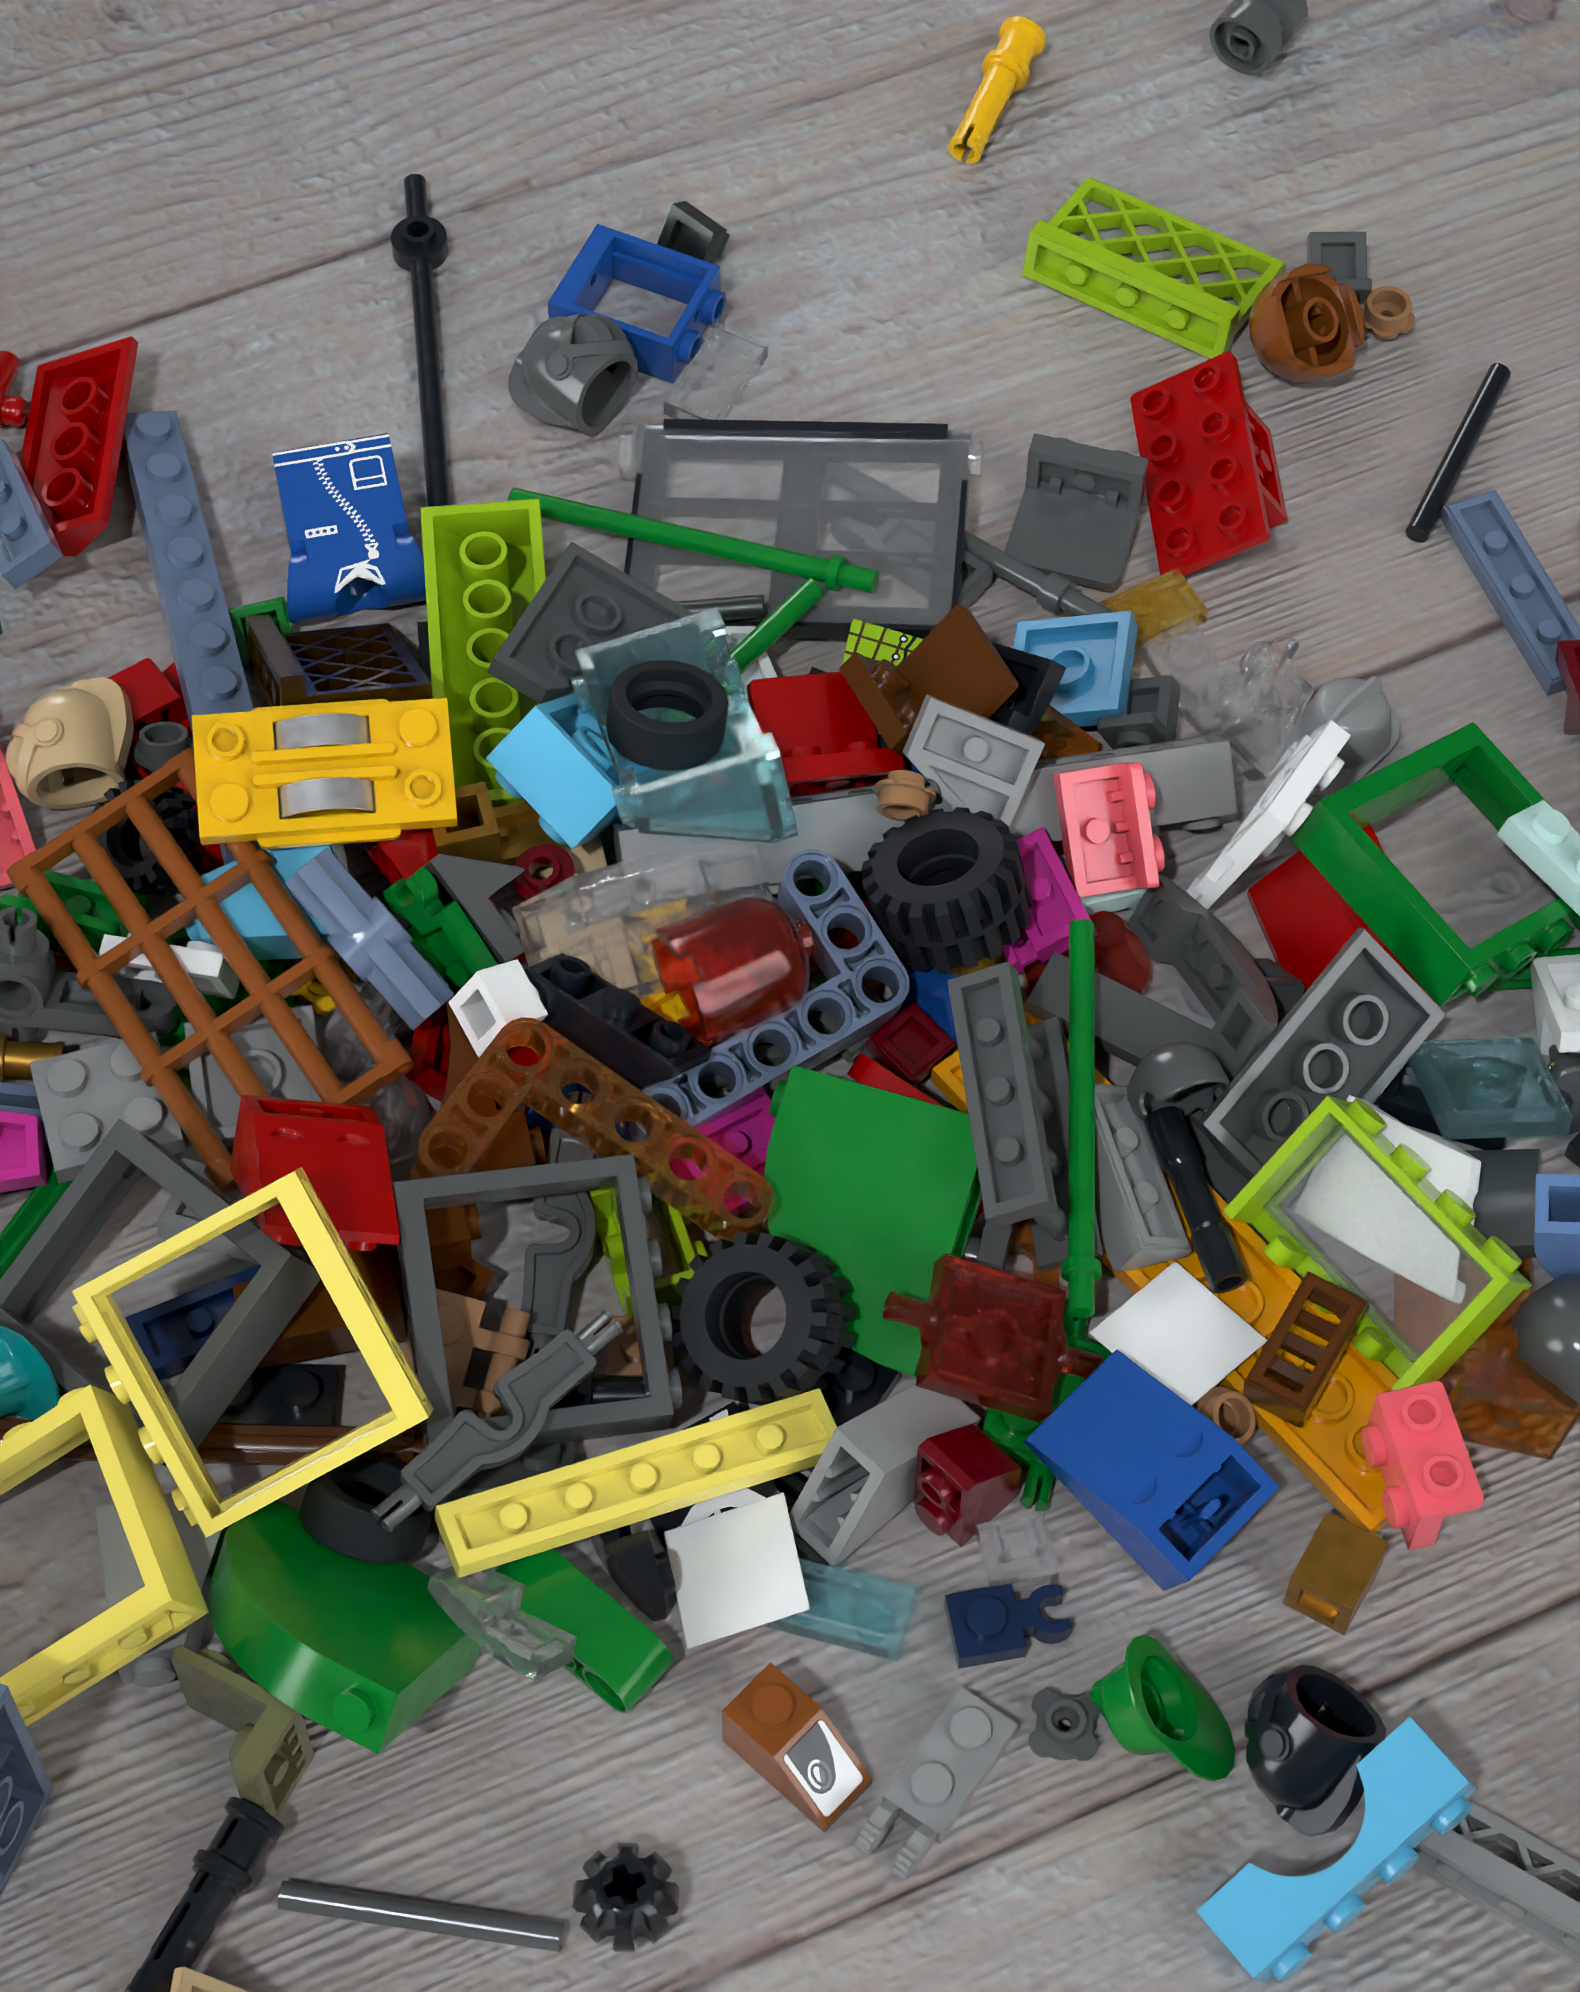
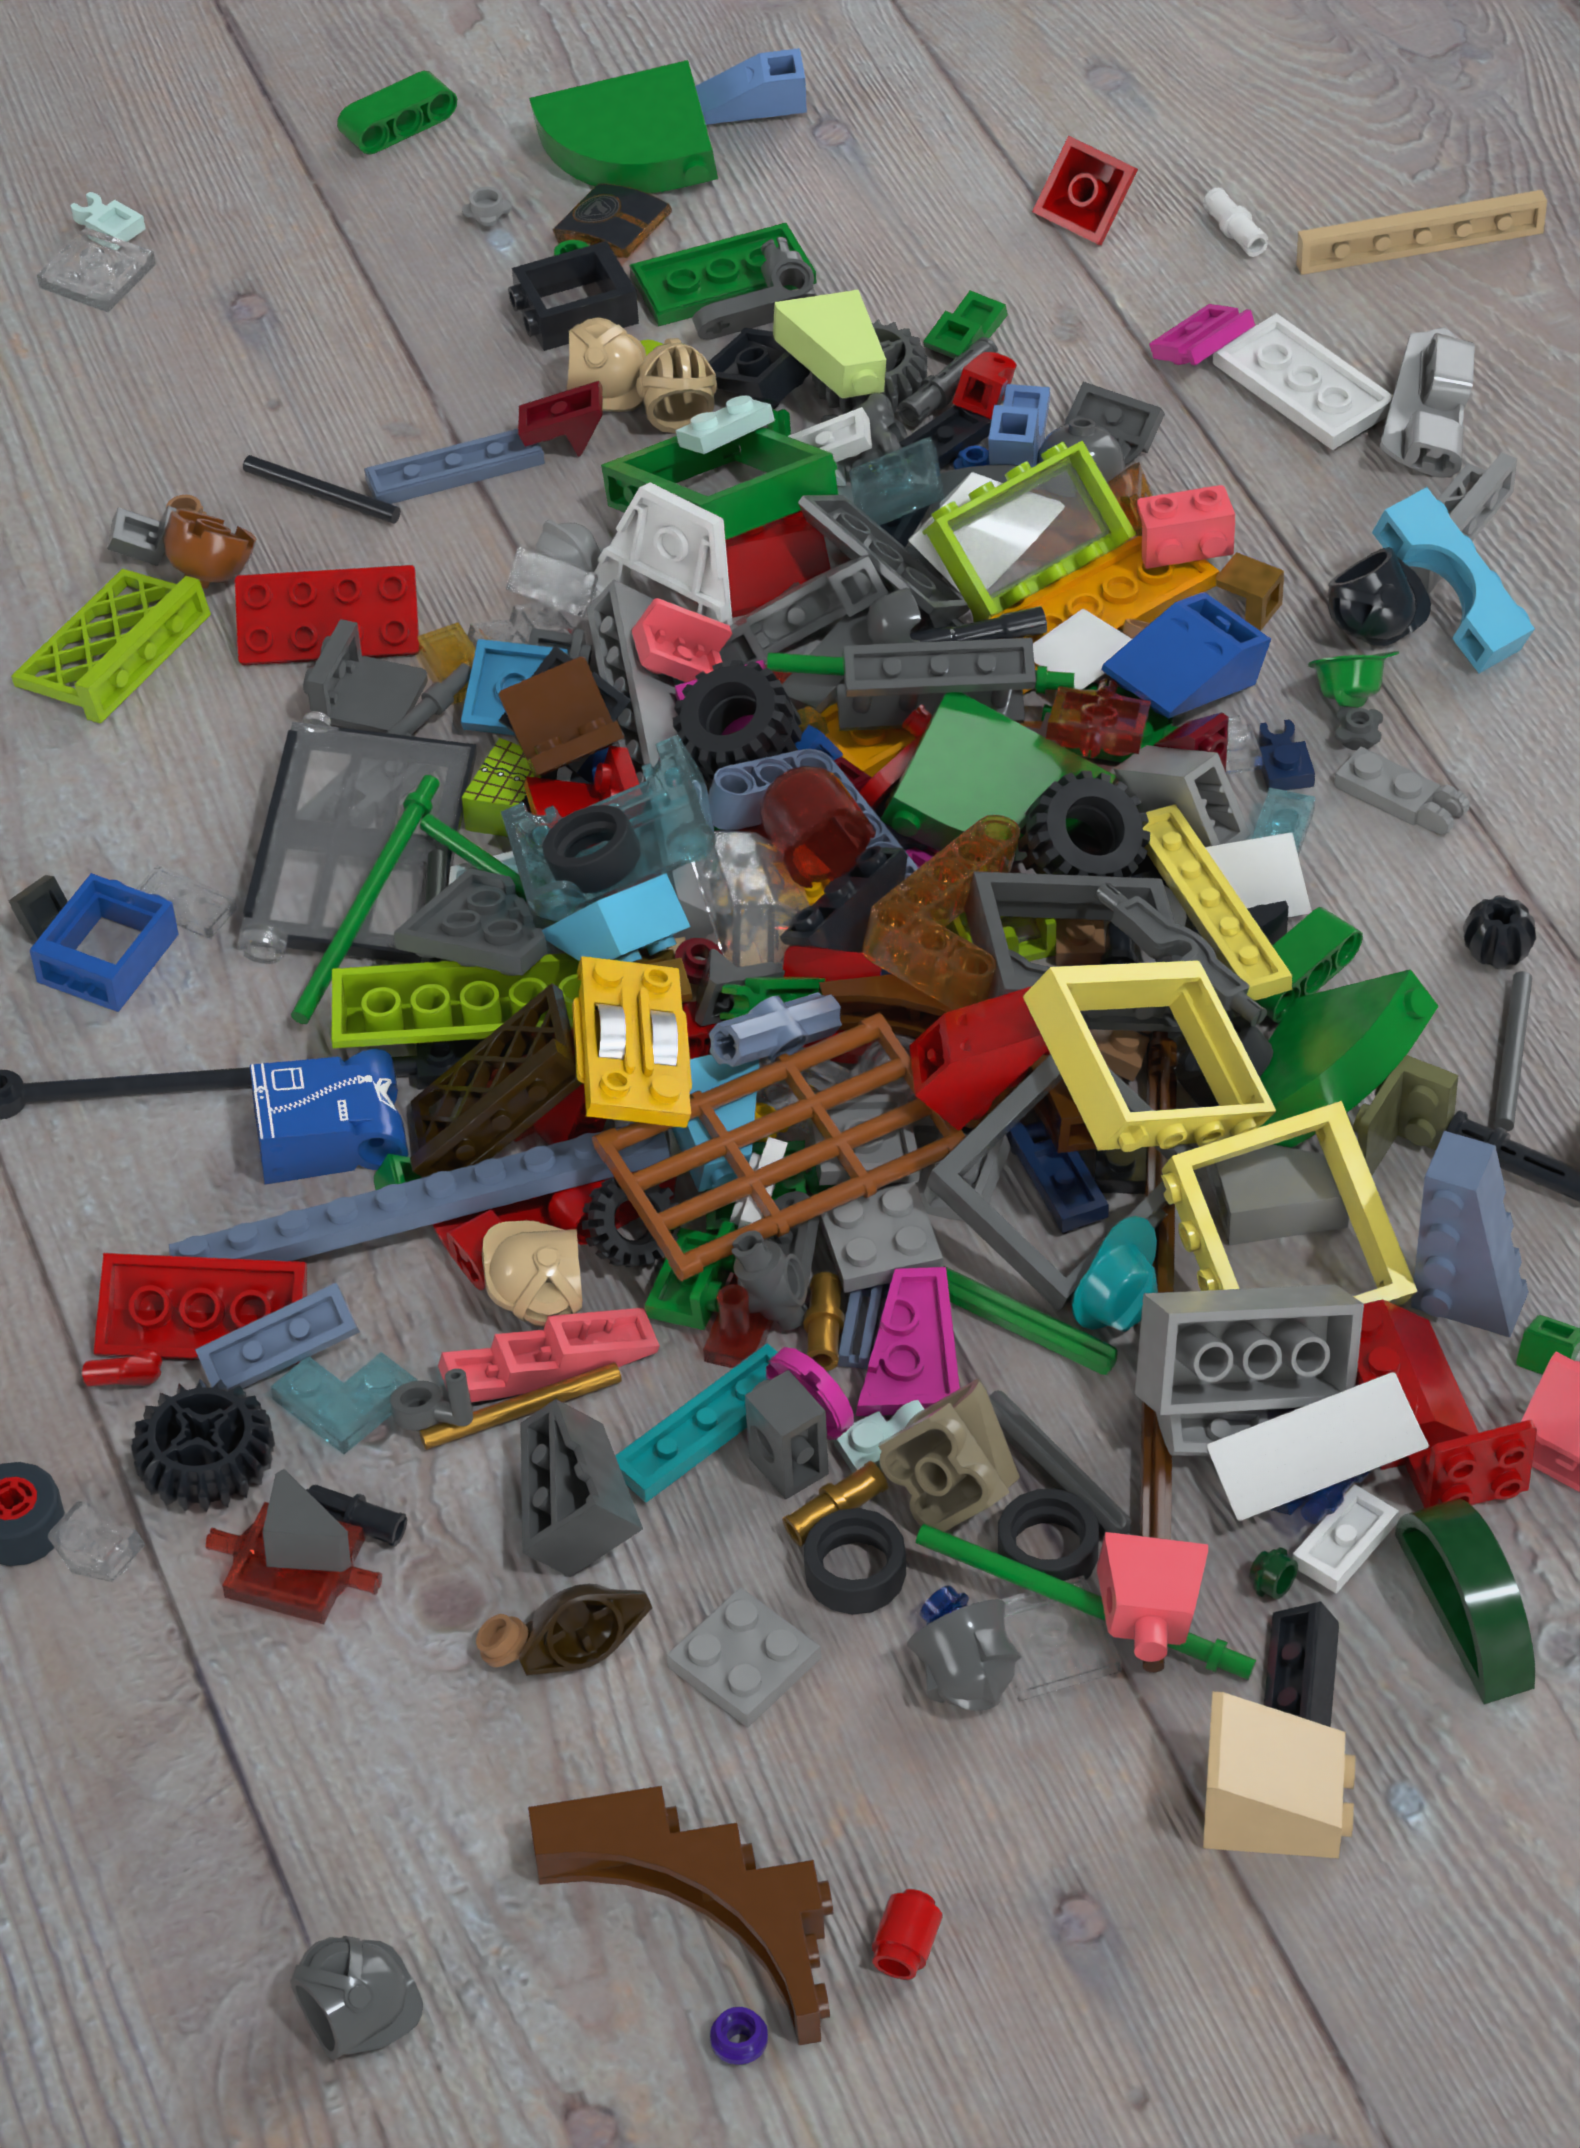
camera: 85 degrees left, 10 degrees down
dark grey plate [133,721,194,773] -> none
clear slope [428,1566,577,1681] -> none
white plate [448,959,548,1058] -> none
dark grey helmet [508,313,638,436] -> none
dark orange slope [722,1662,872,1833] -> none
medium nougat plate [874,770,936,821] -> none
light grey wing [903,694,1045,828] -> none
reddish brown slope [1243,1271,1368,1428] -> none

